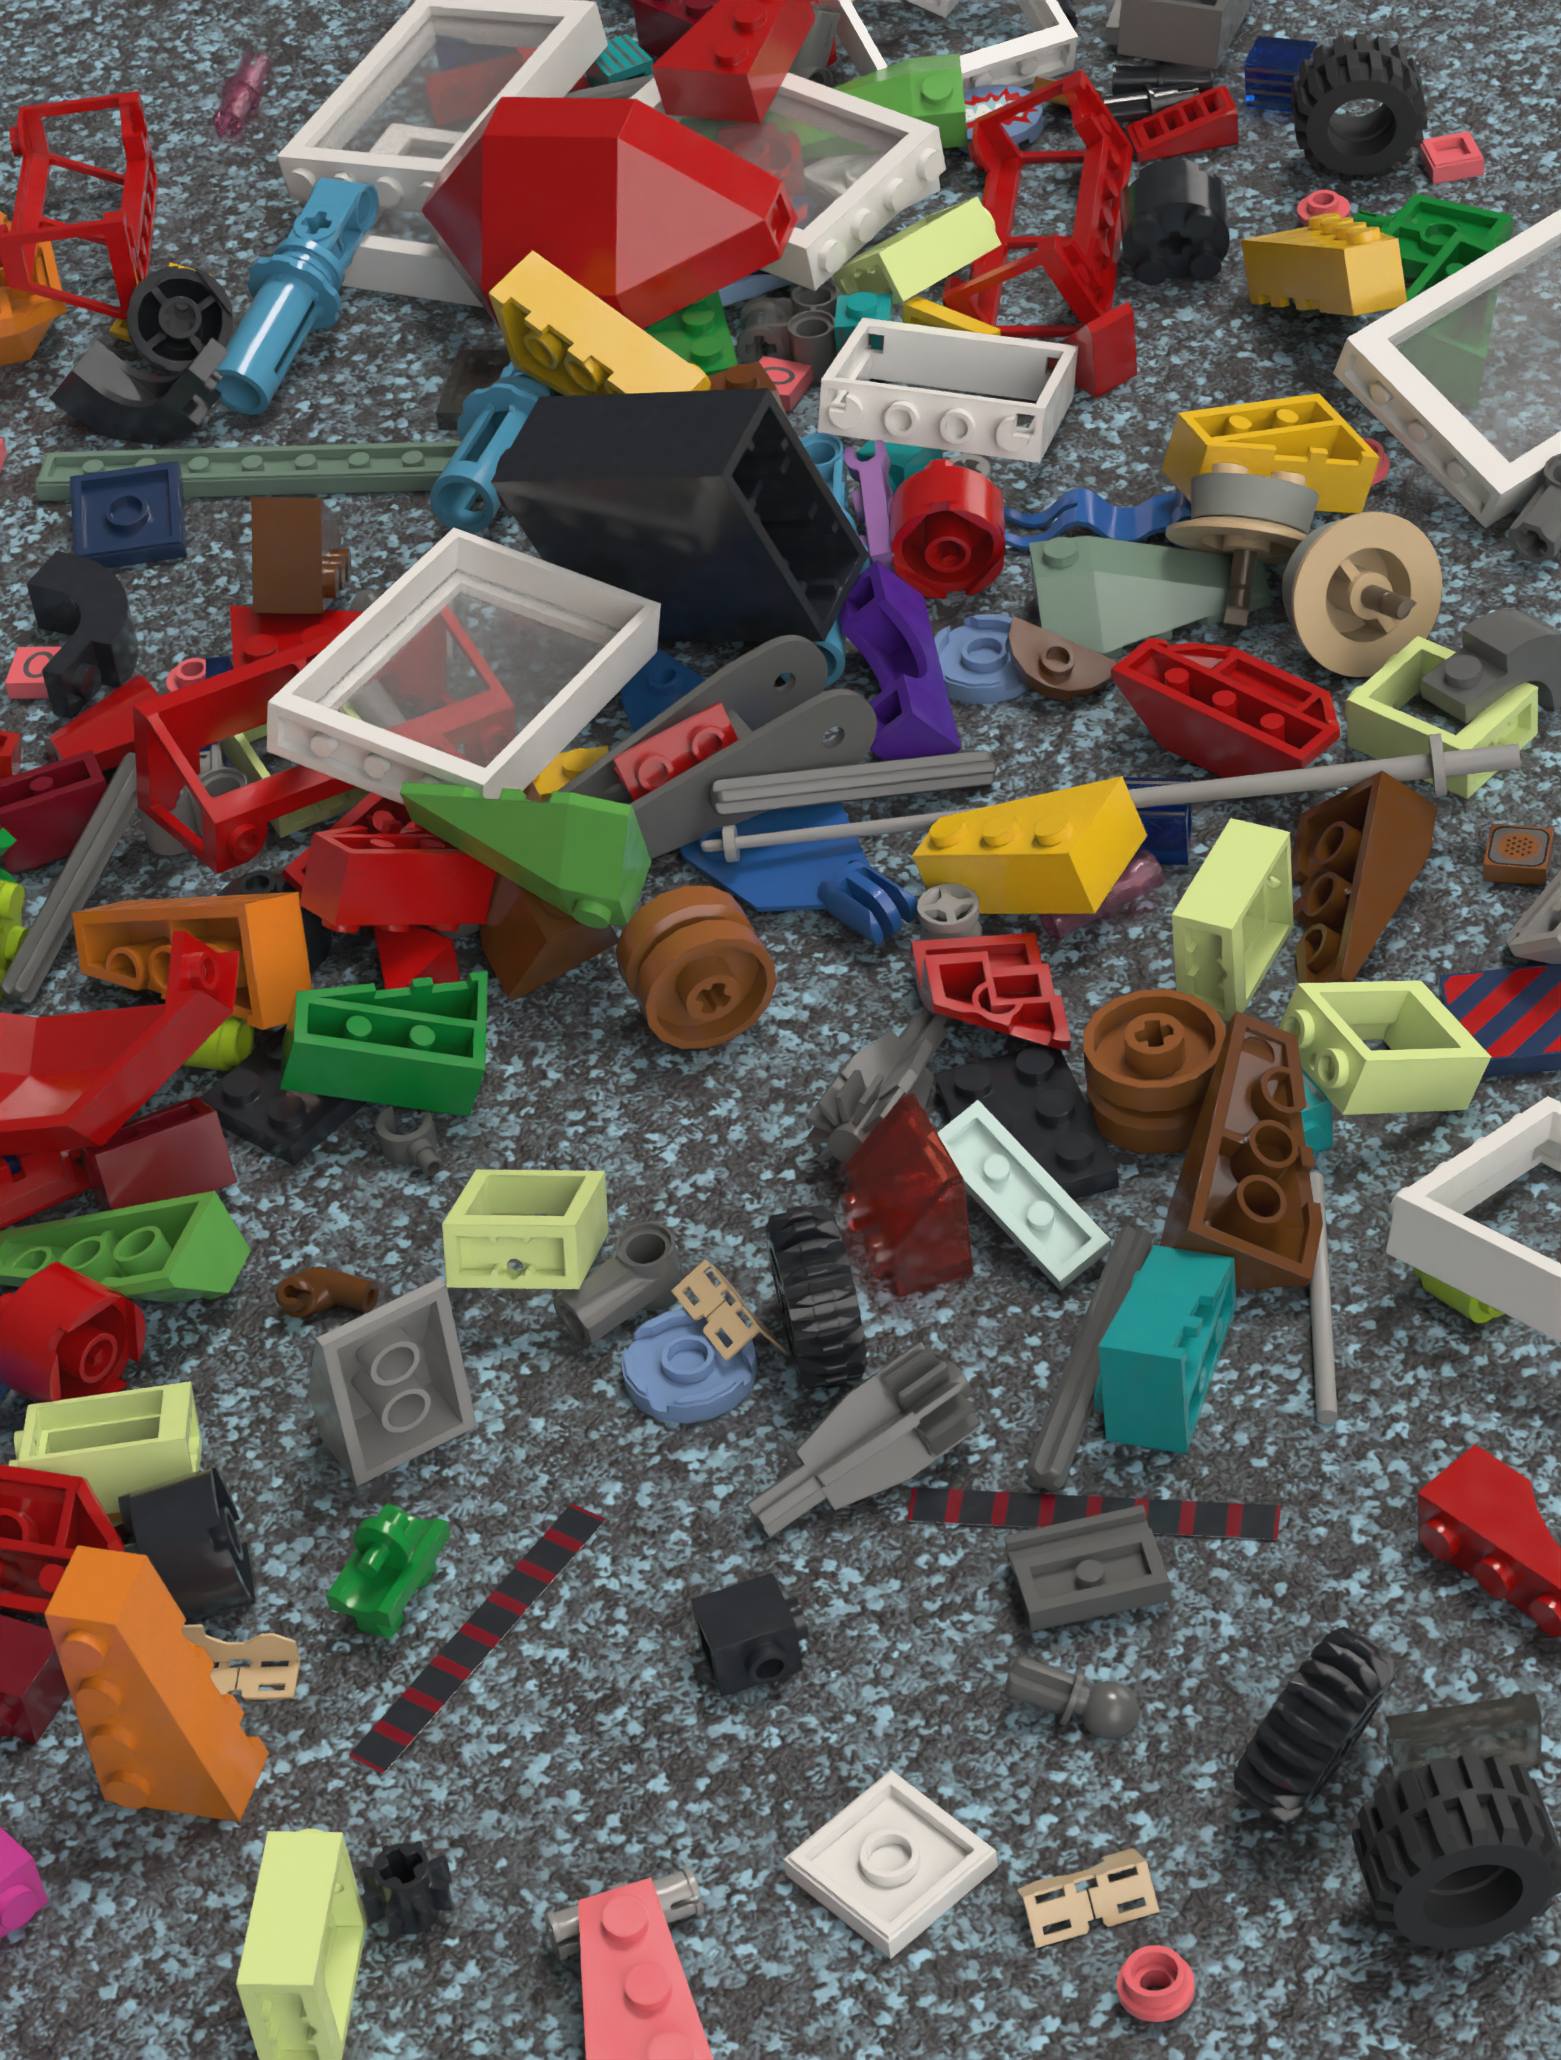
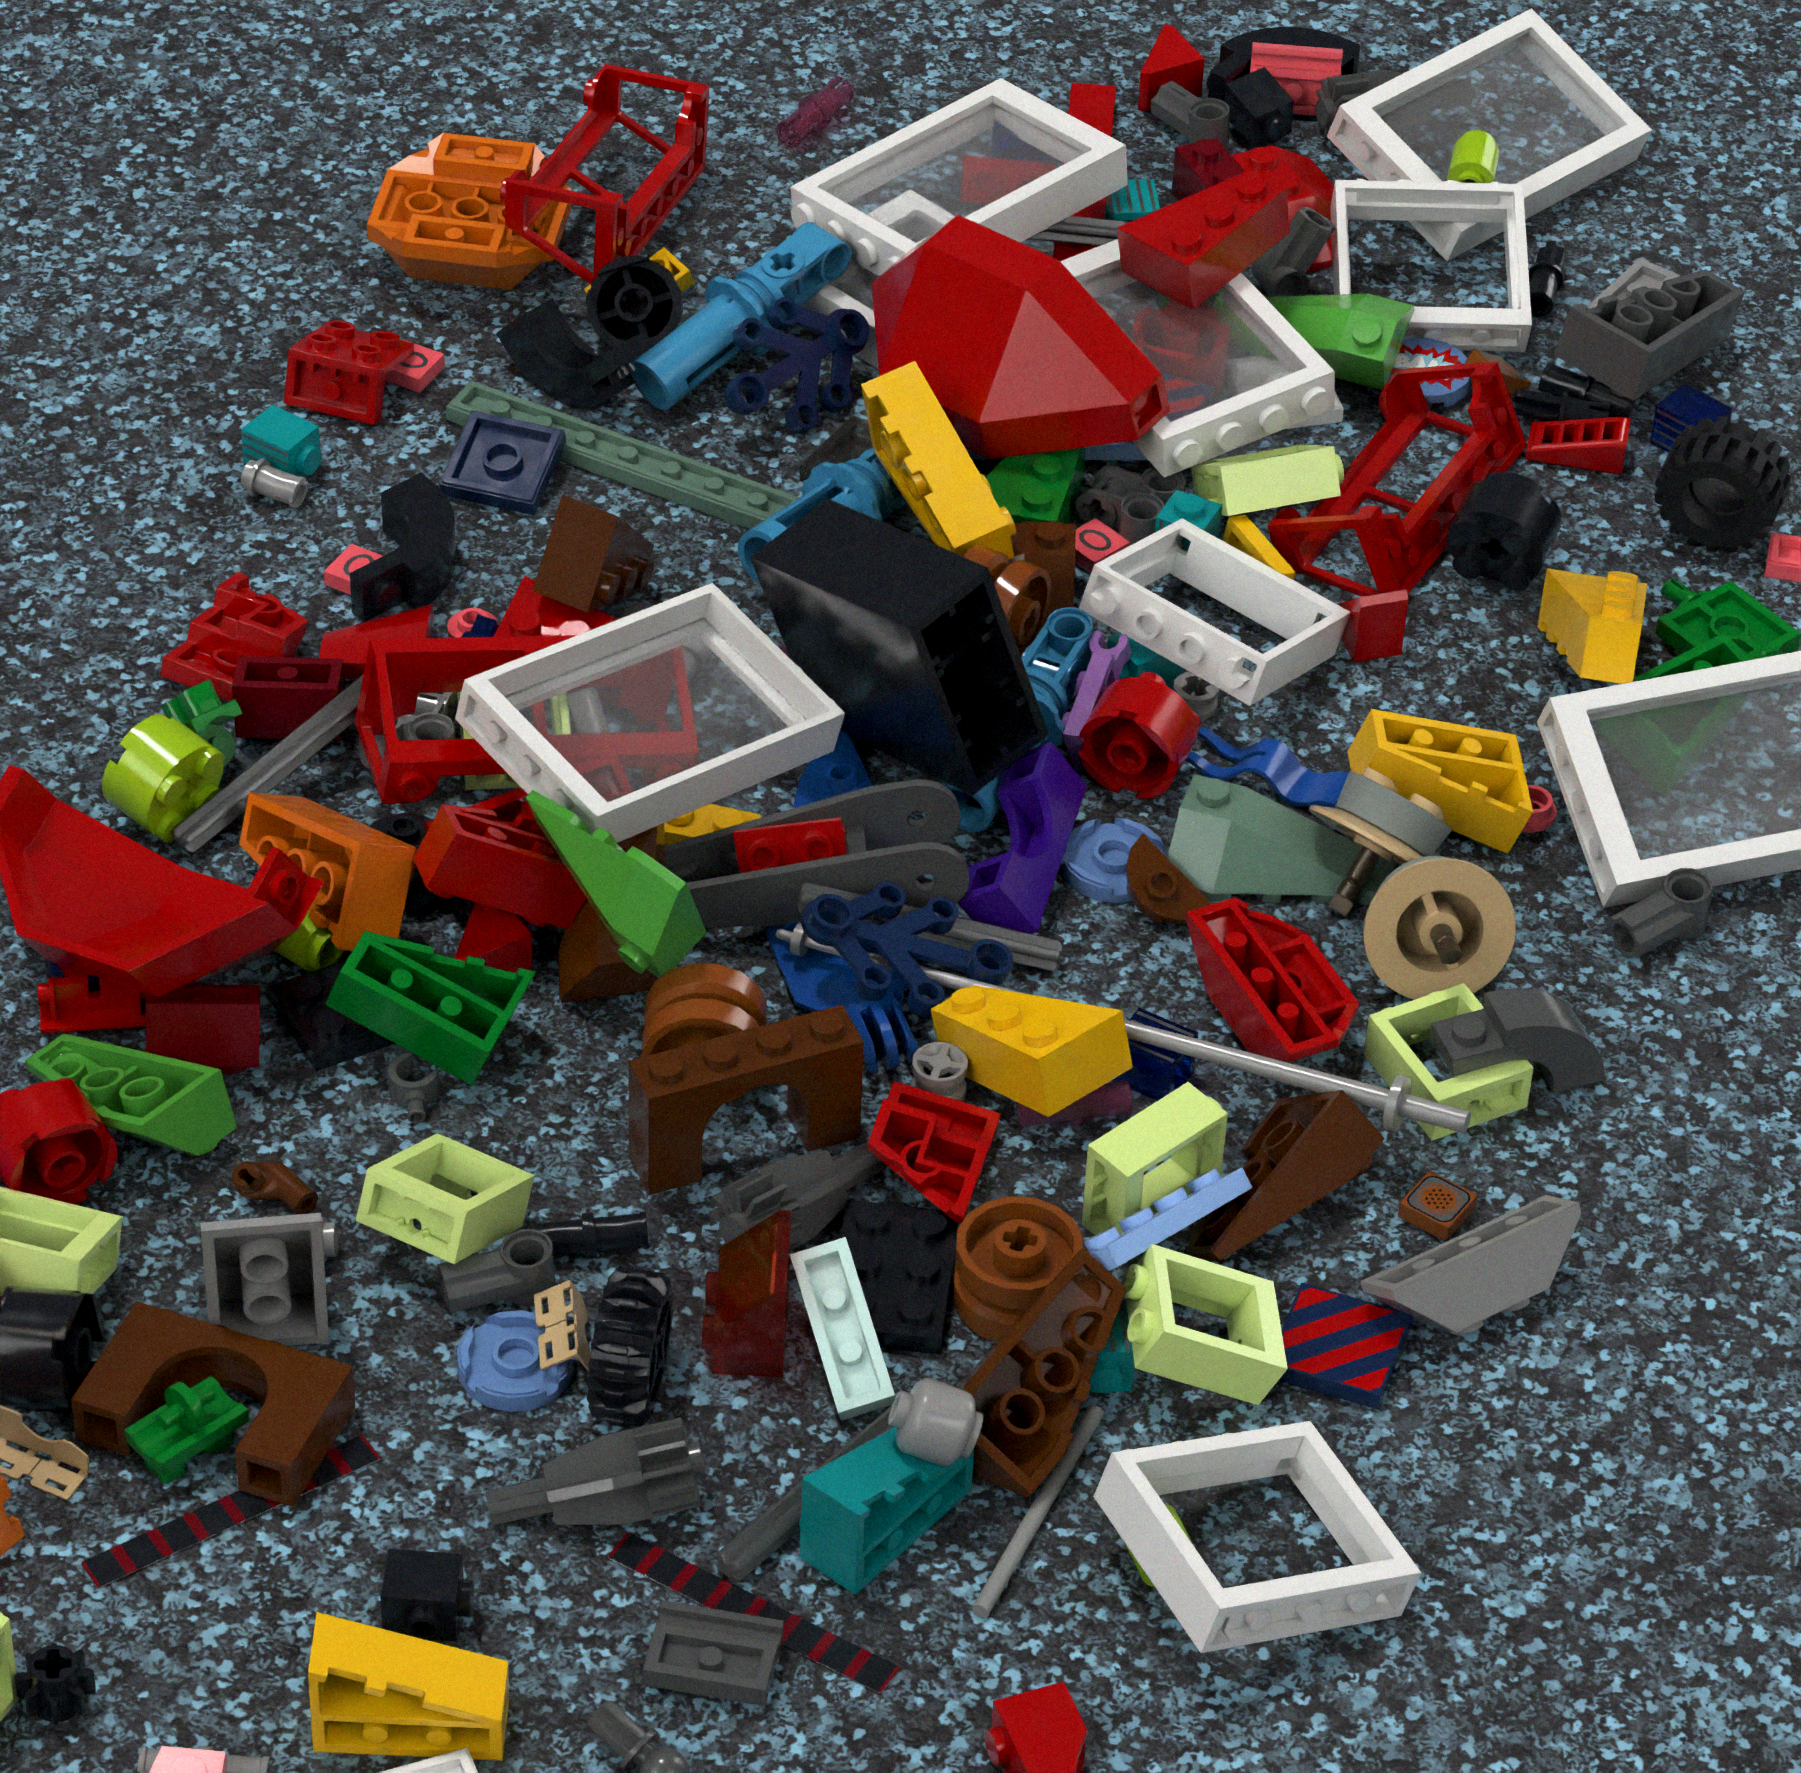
camera: 15 degrees right, 0 degrees up
coral plate [1297,190,1351,227] -> none
none -> reddish brown arch [71,1302,356,1507]
none -> yellow wedge [308,1612,509,1761]
none -> black pin [530,1212,649,1259]
none -> reddish brown arch [629,1005,864,1195]
none -> dark blue plant [725,297,870,434]
none -> dark blue plant [801,881,1013,1016]
none -> light grey head [888,1378,983,1467]
none -> light blue plate [1084,1168,1253,1271]

